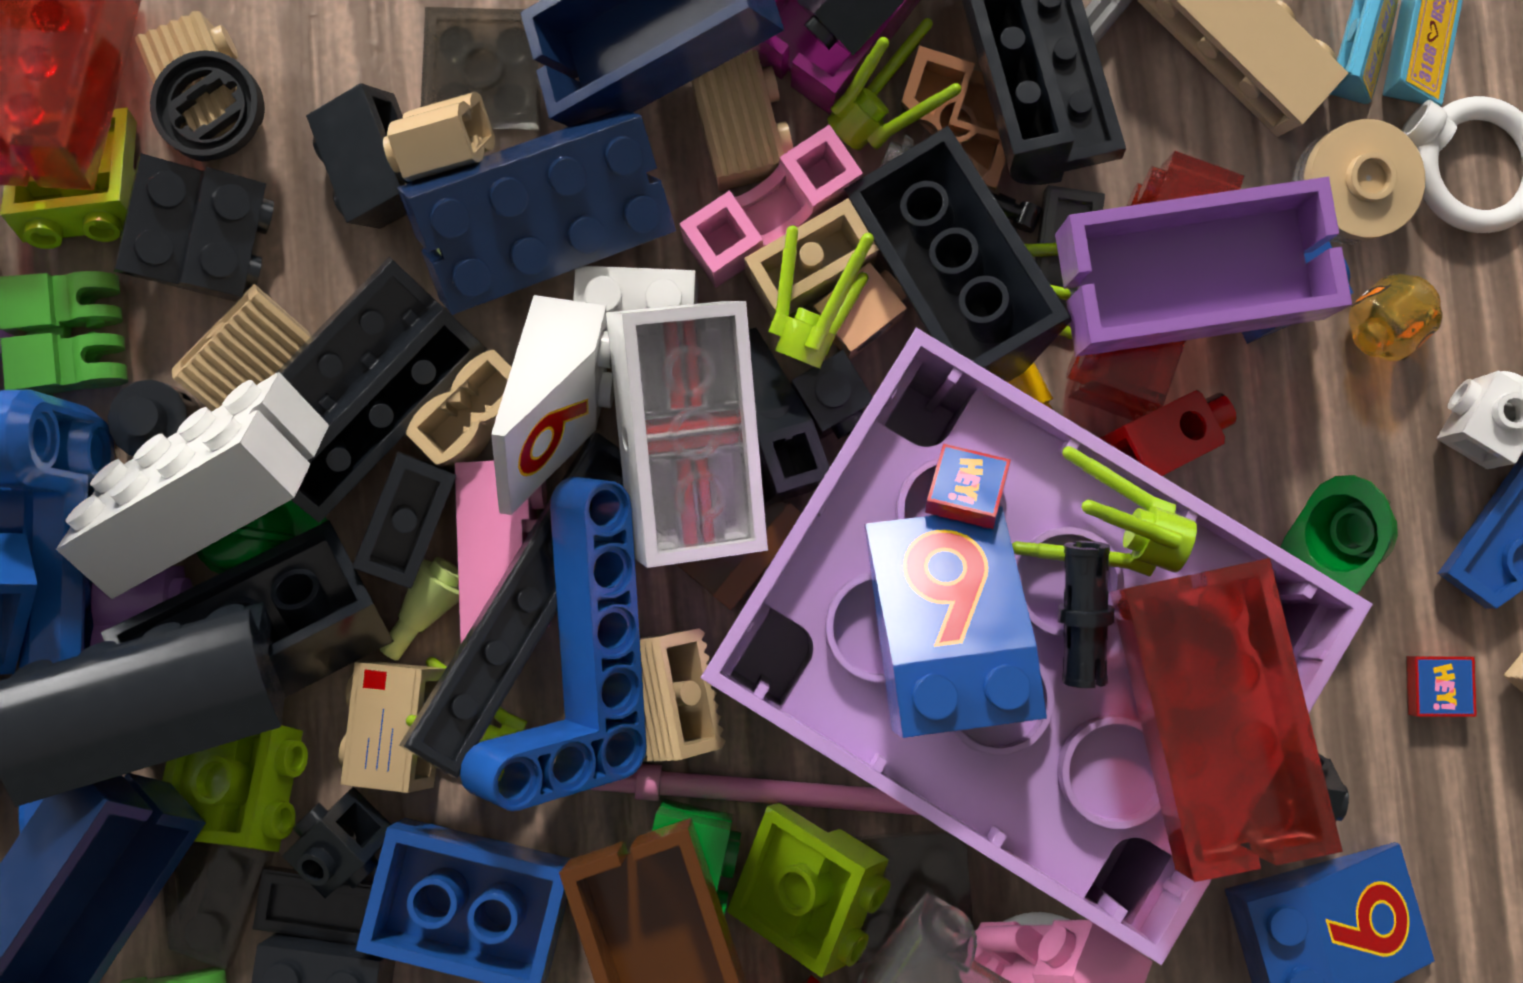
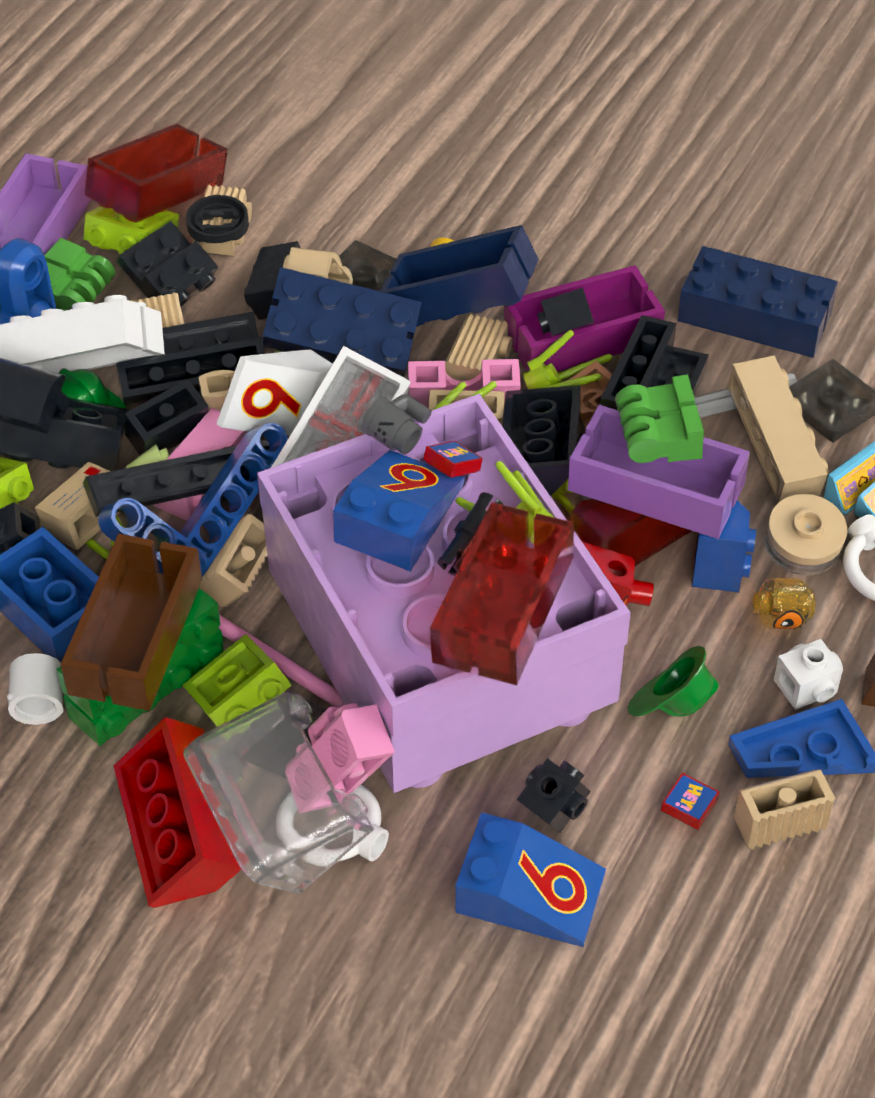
camera: 30 degrees right, 35 degrees down
none -> dark grey piece [361,394,432,455]
none -> bright green legs [615,374,704,463]

